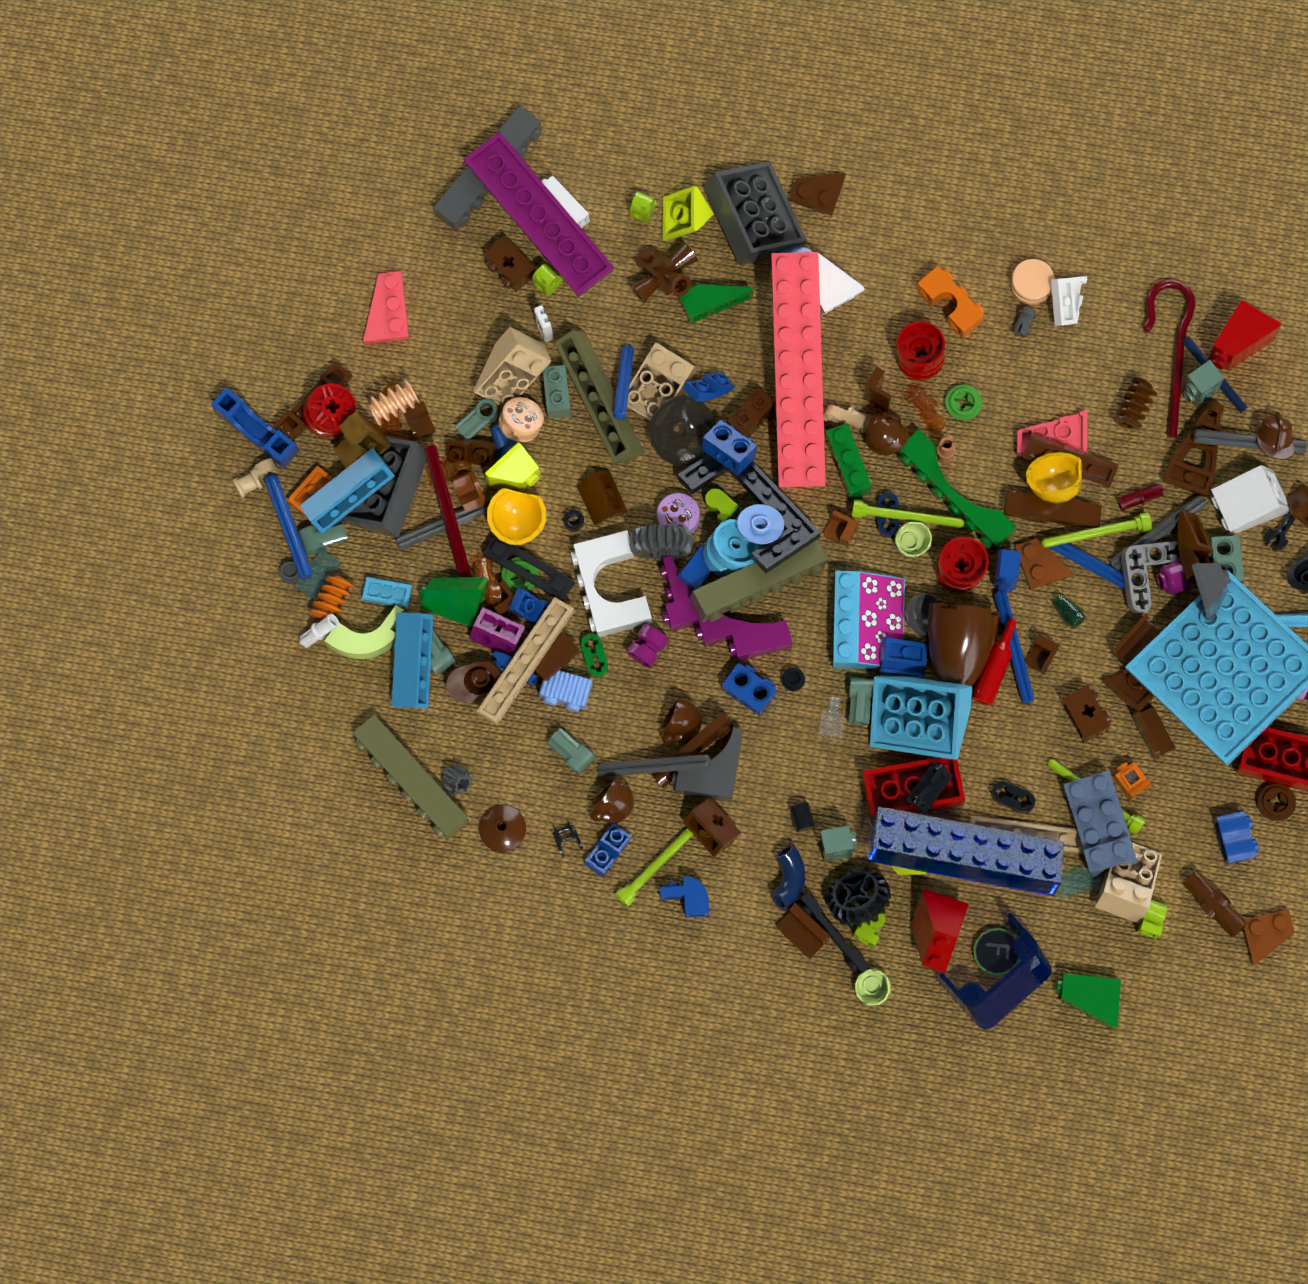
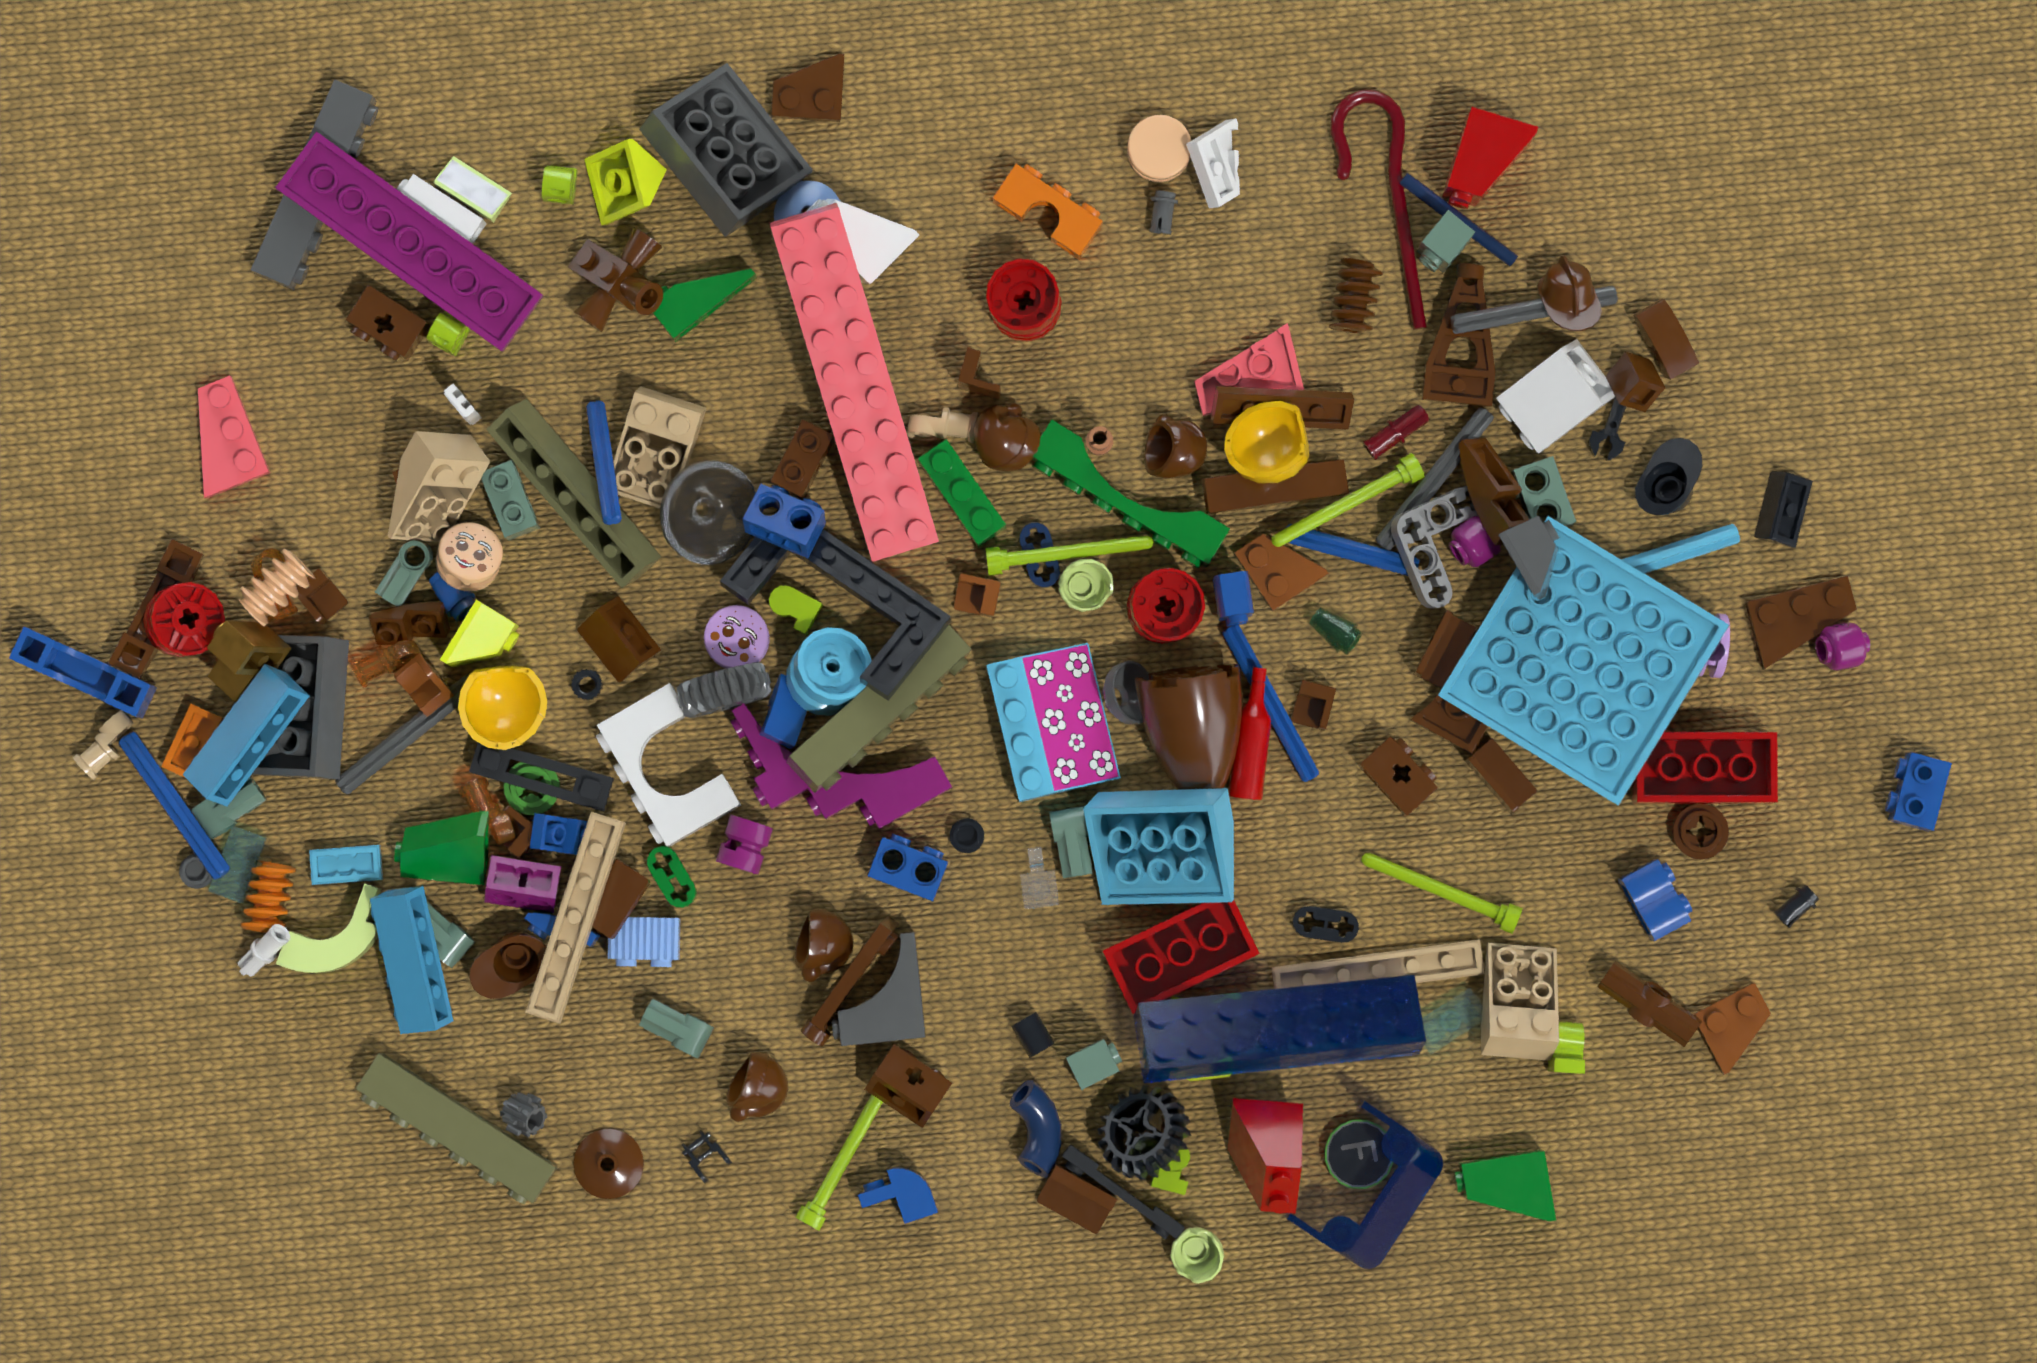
camera: 20 degrees left, 10 degrees up
dark red axle [424,445,472,577] -> none
blue slope [584,823,632,878] -> none
dark grey axle [598,755,711,777] -> none
blue slope [682,372,735,402] -> none
light blue dish [737,504,784,544] -> none
blue plate [880,638,927,678] -> none
black hinge [906,762,953,814] -> none
clear orange connector [907,386,946,433] -> none
bright green gear [945,385,982,421] -> none
sand blue piece [1064,770,1138,877] -> none
orange window [1113,762,1152,801] -> none
none -> flat silver slope [433,156,512,223]
none -> reddish brown piece [1144,414,1207,479]

